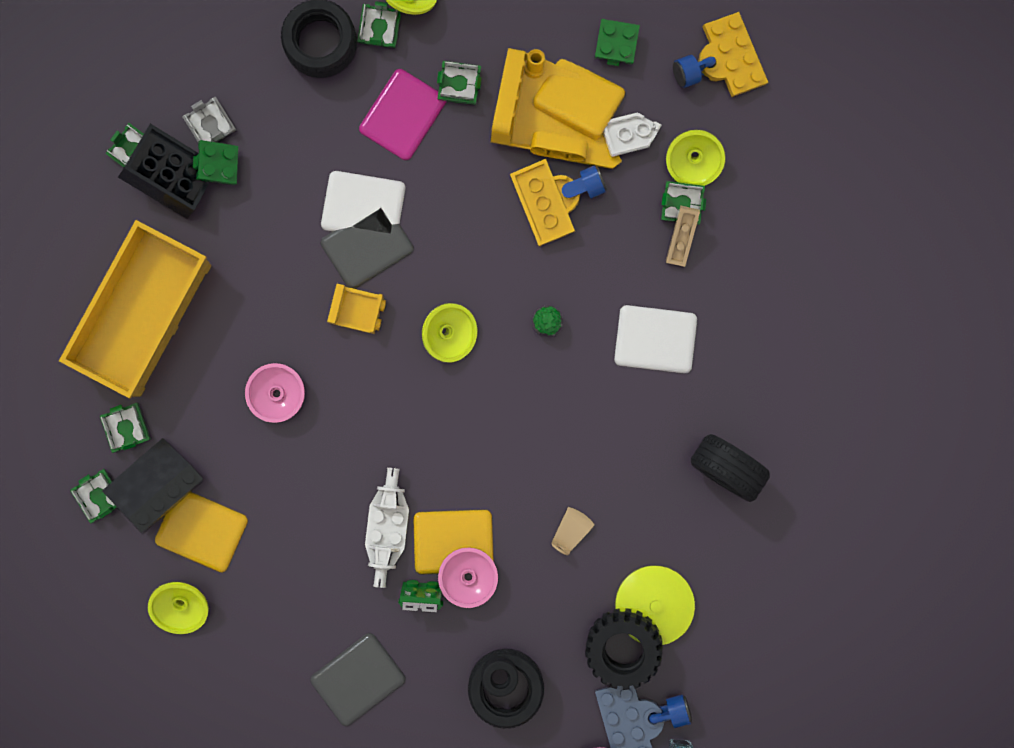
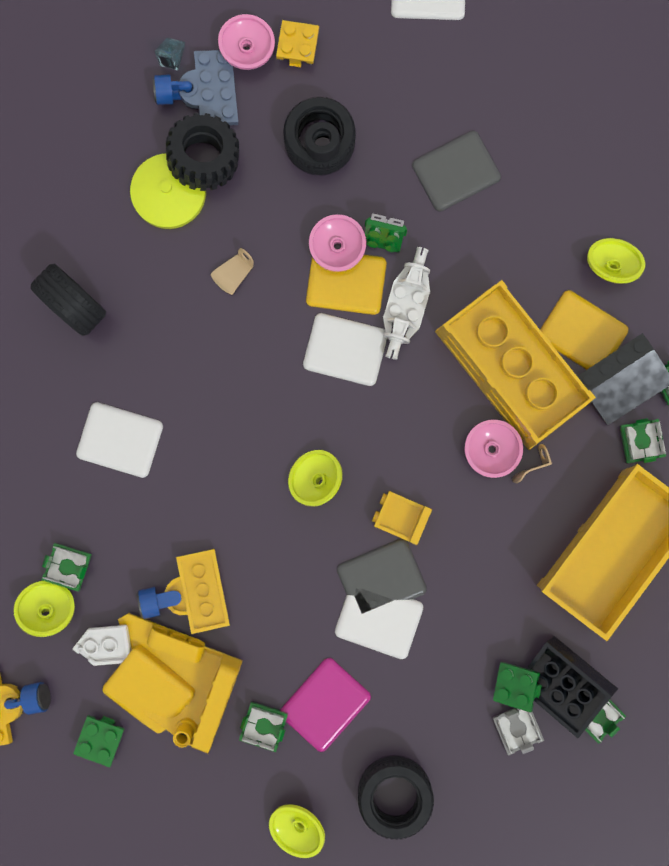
camera: 160 degrees left, 0 degrees up
piece [357,1,401,48] -> none
green piece [532,305,563,336] -> none
tan plate [666,206,700,267] -> none
none -> white piece [303,313,387,386]
none -> yellow piece [435,280,596,450]
none -> tan piece [512,444,552,483]

